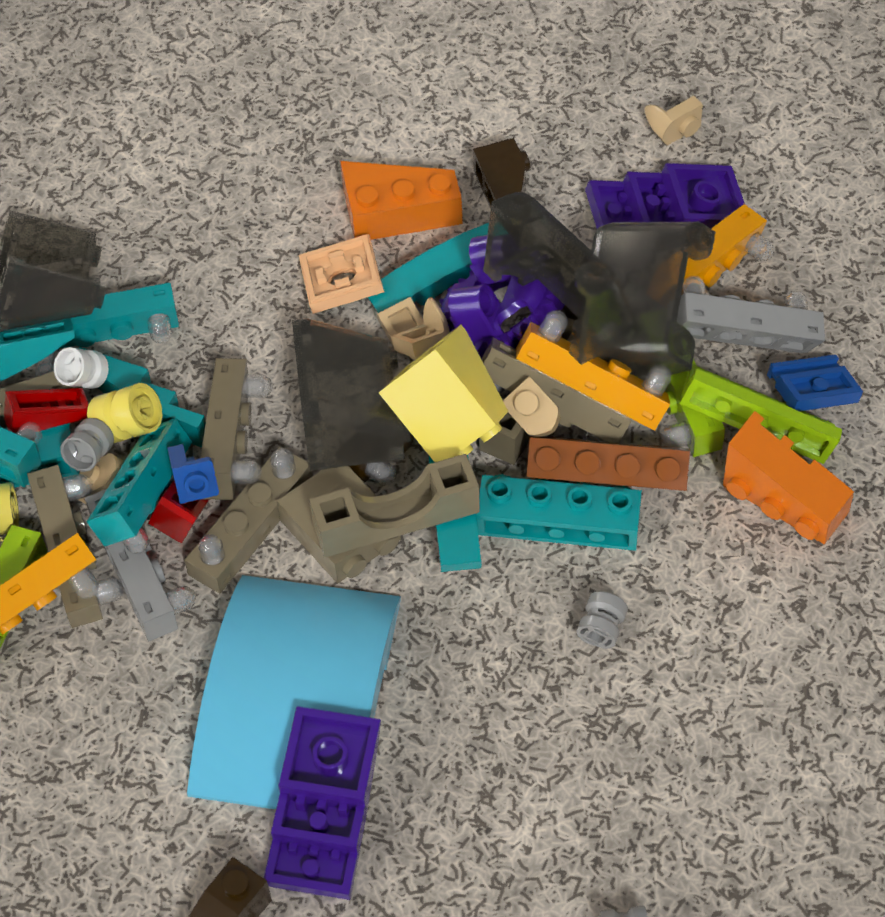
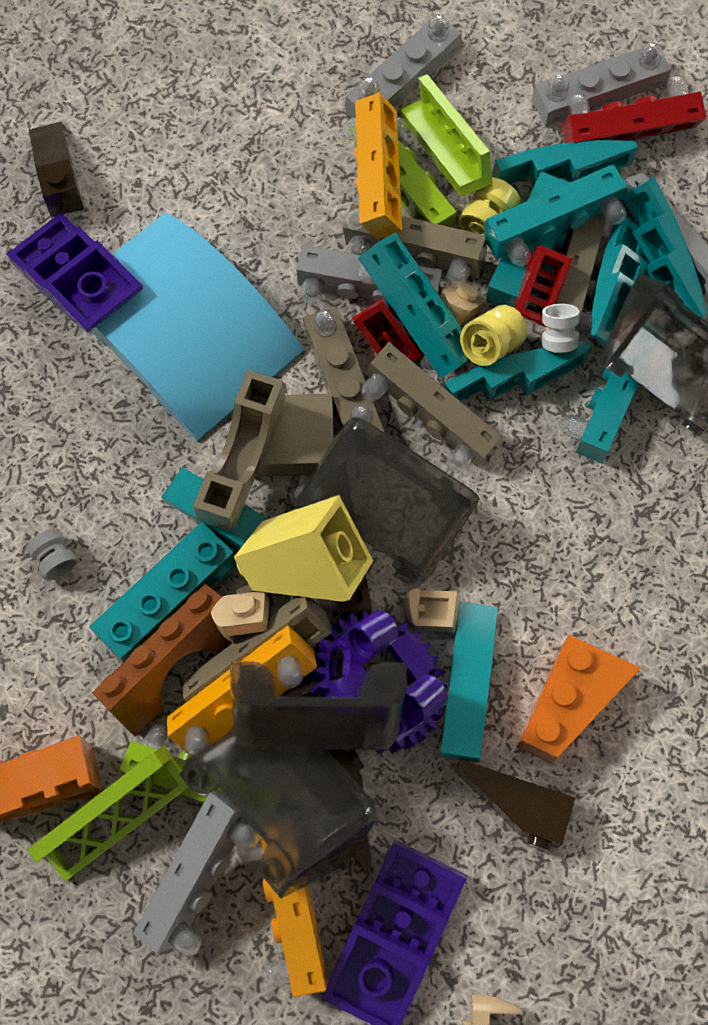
camera: 125 degrees right, 15 degrees up
light grey wheel [60,418,114,472] -> none
blue bracket [167,444,219,504] -> none
light nougat piece [298,234,384,314] -> none
tan plate [392,298,450,360] -> none
blue plate [767,354,863,411] -> none

